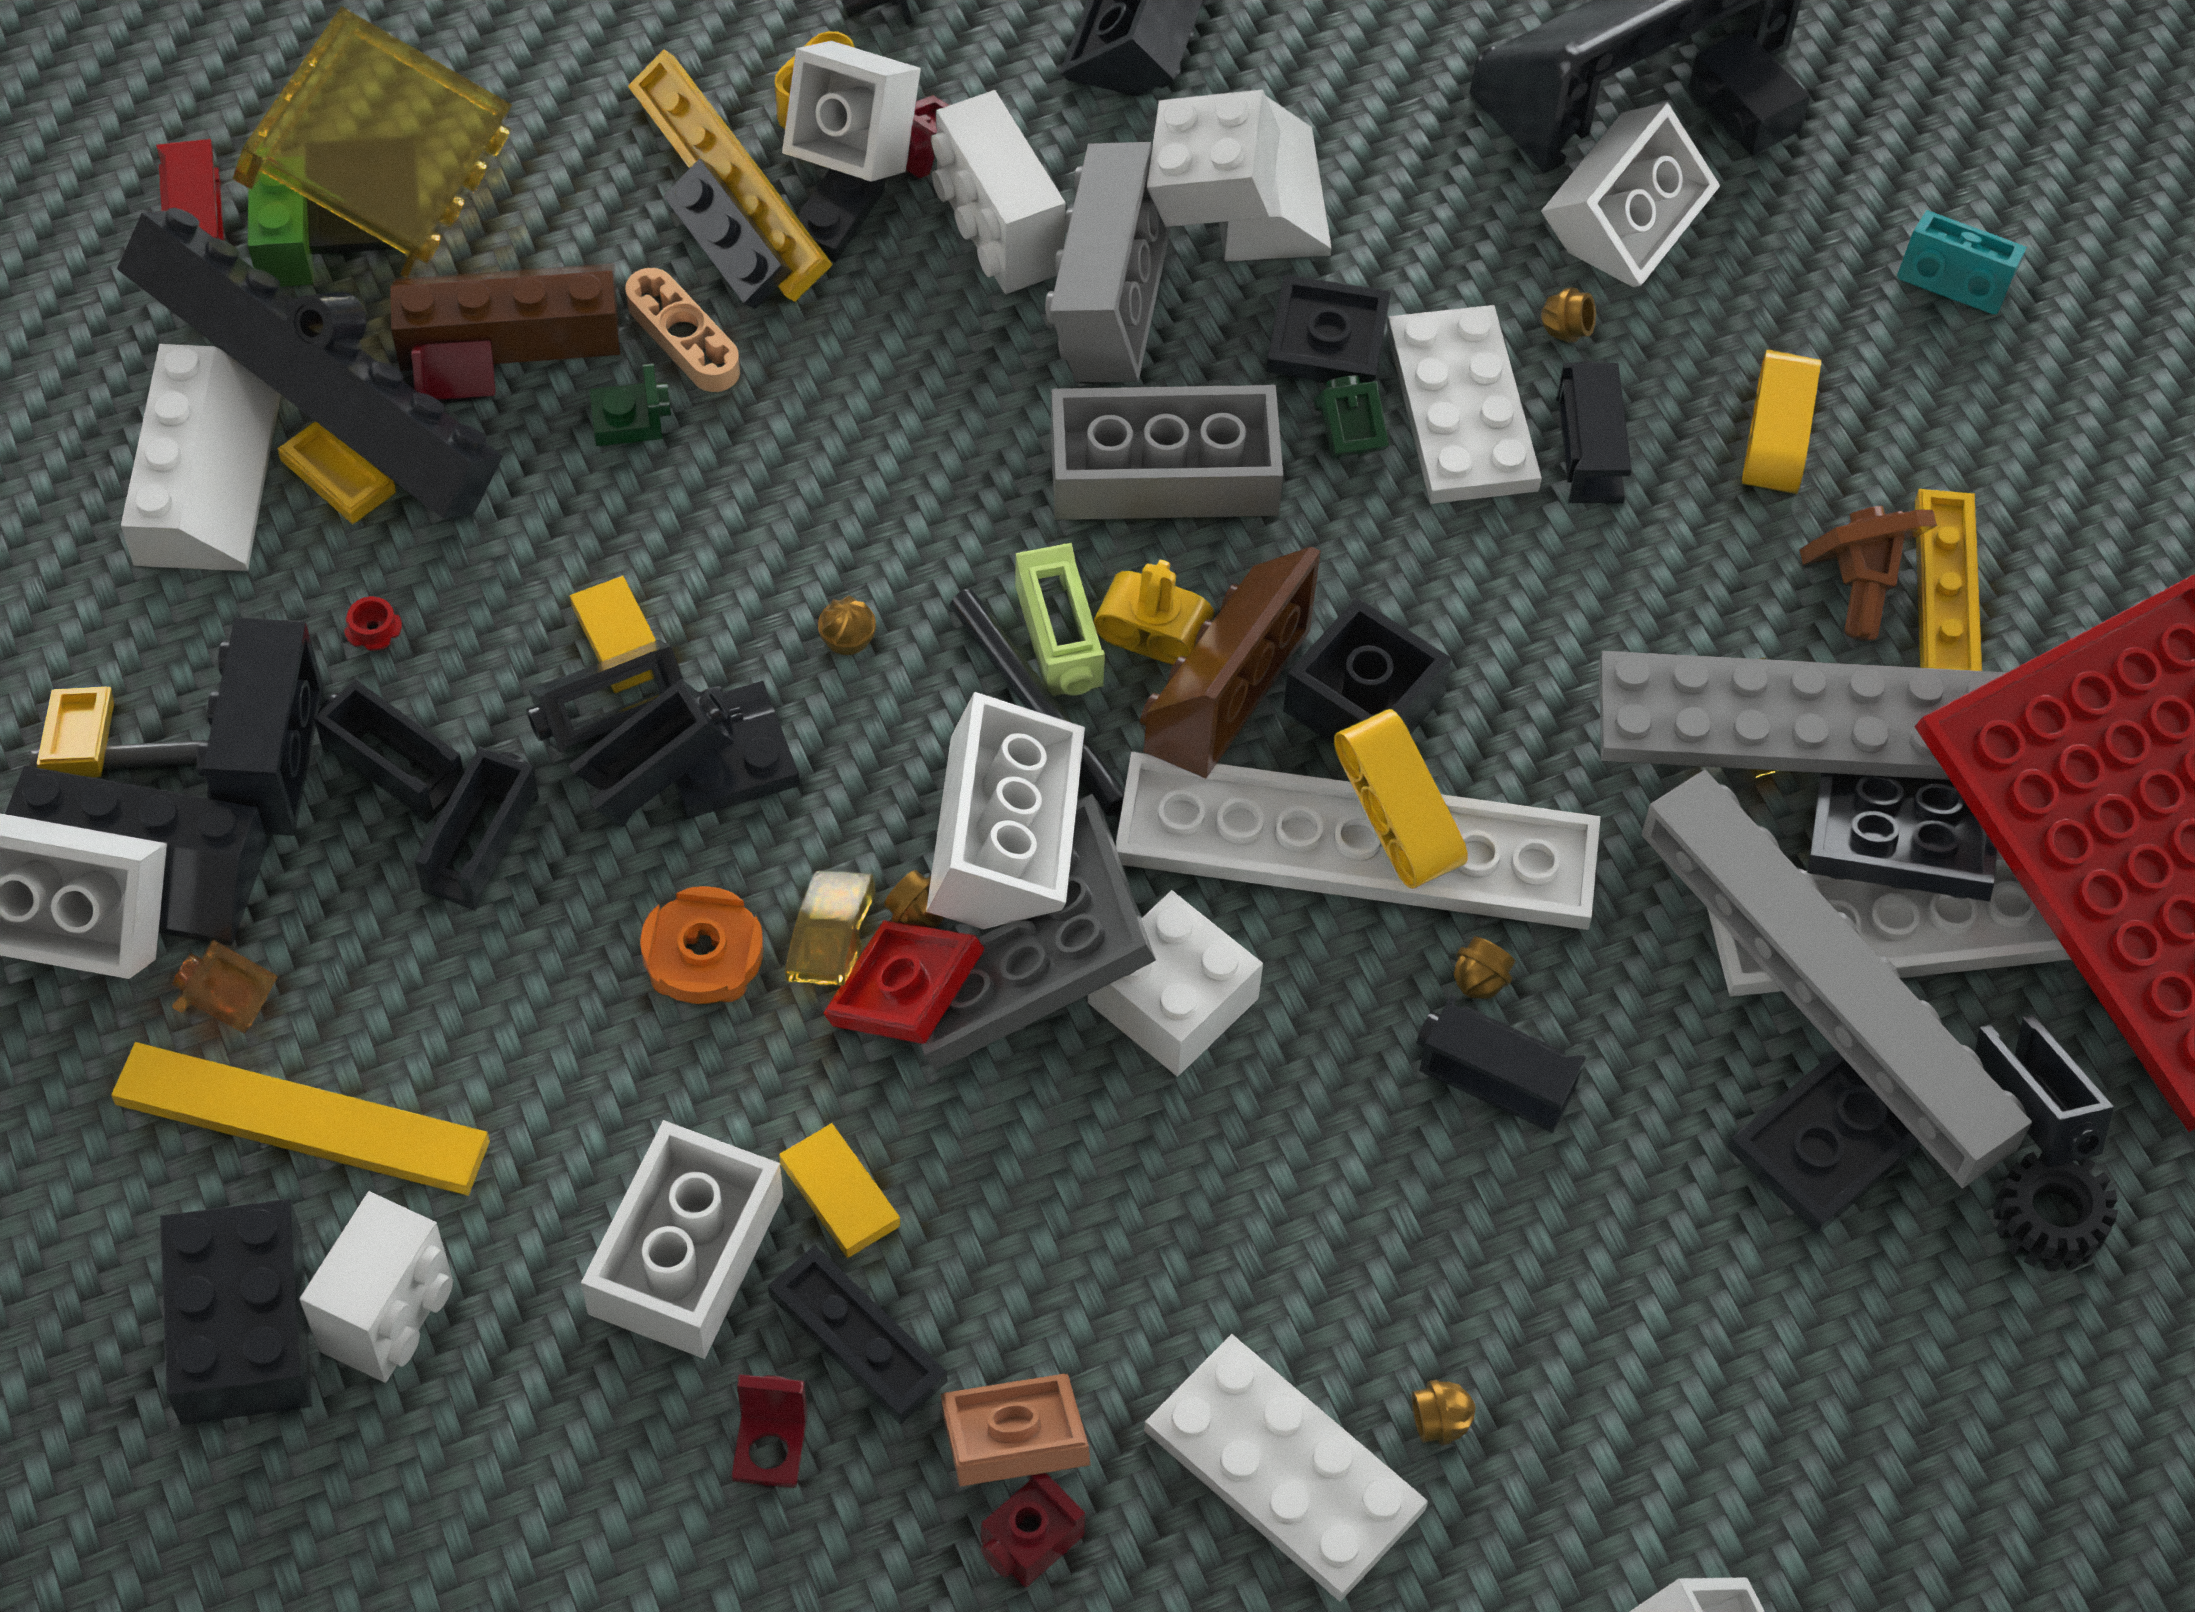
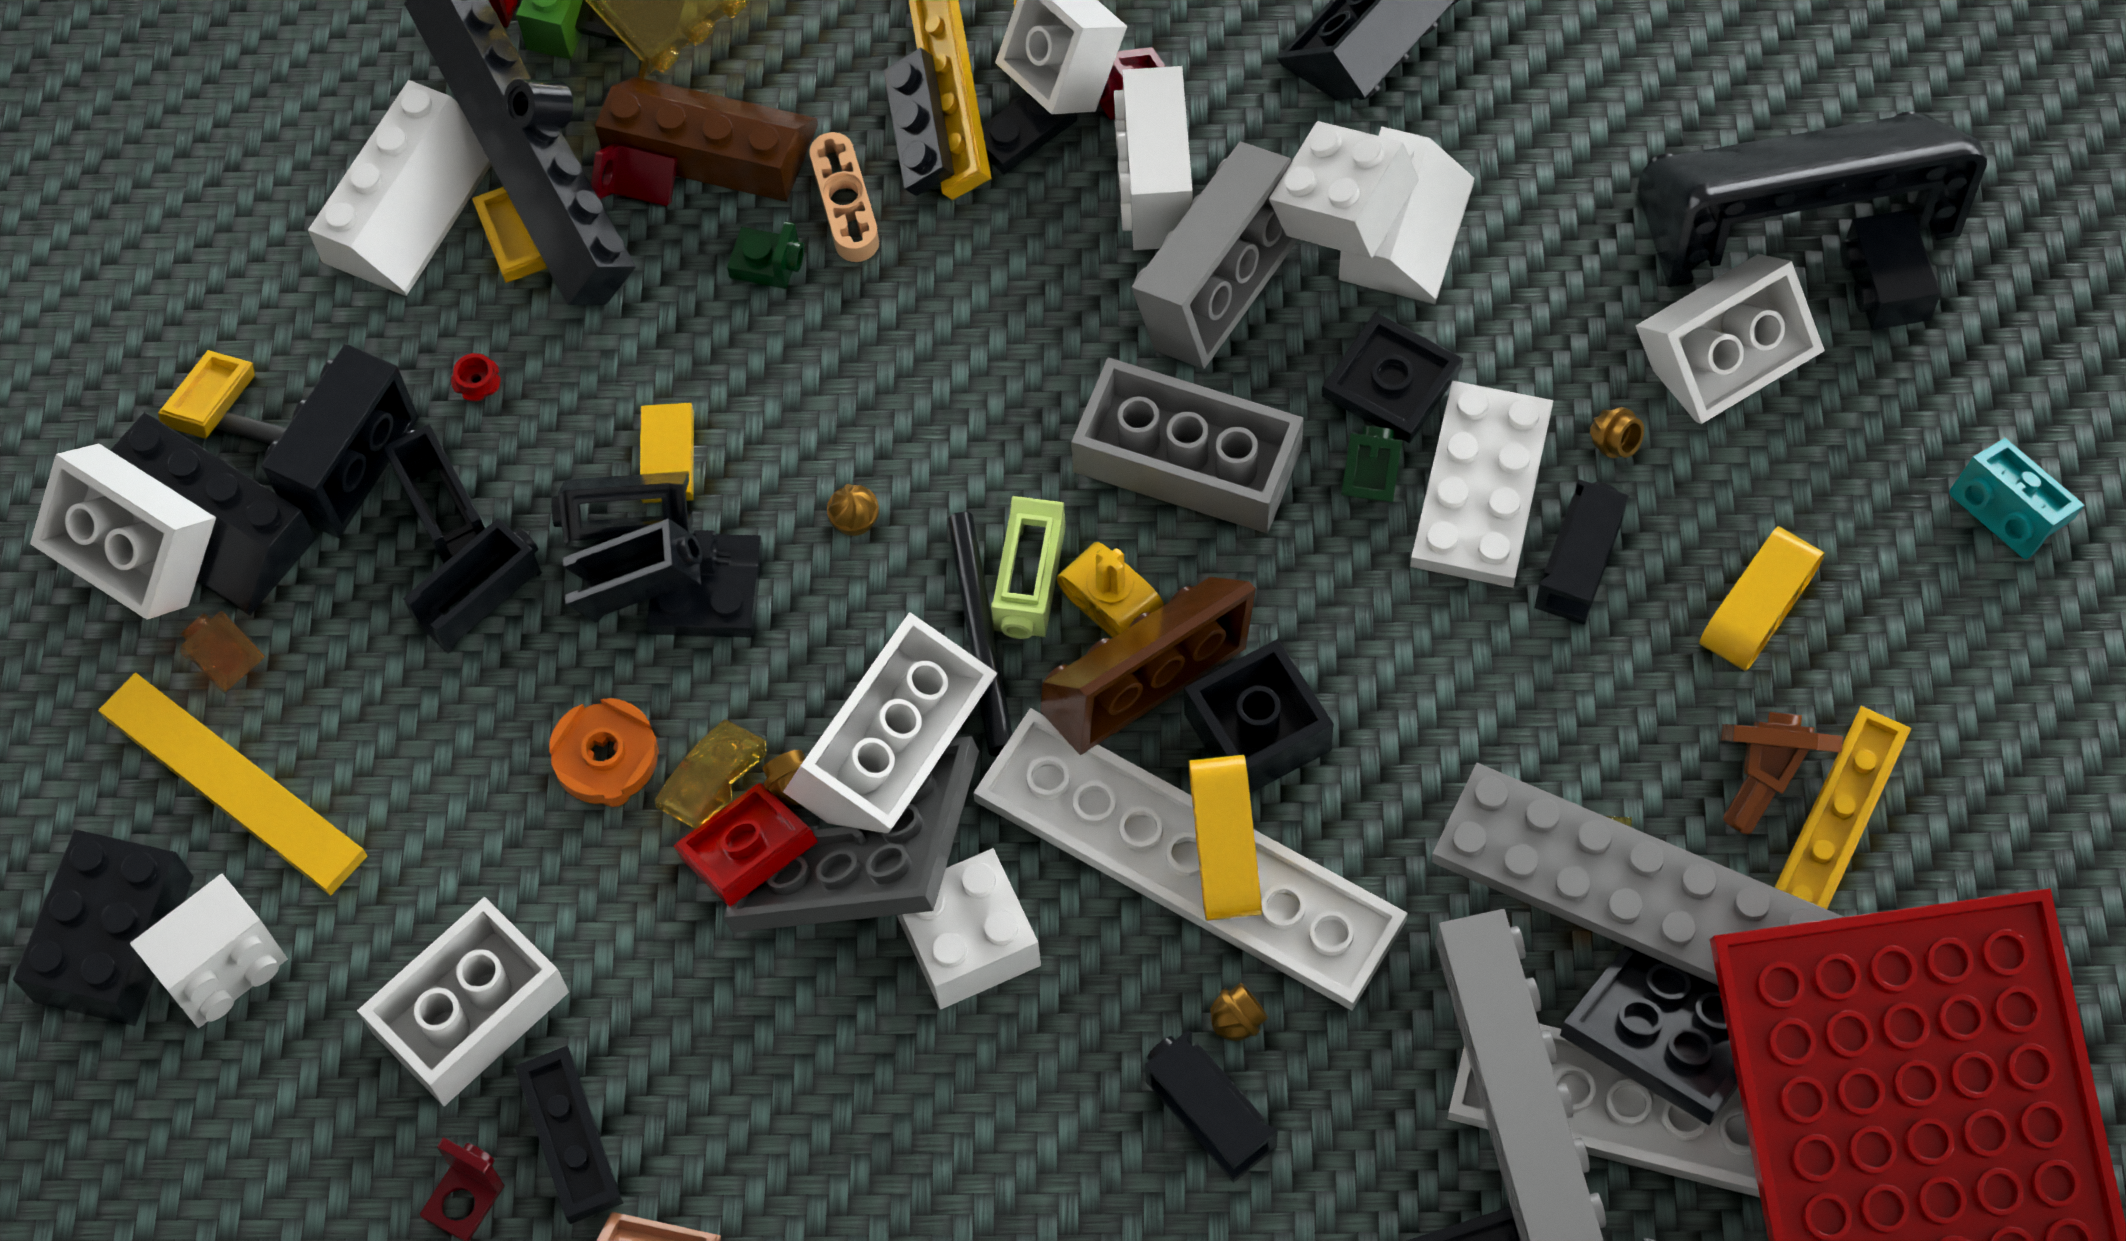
camera: 30 degrees right, 5 degrees up
yellow tile [779,1123,900,1259] -> none

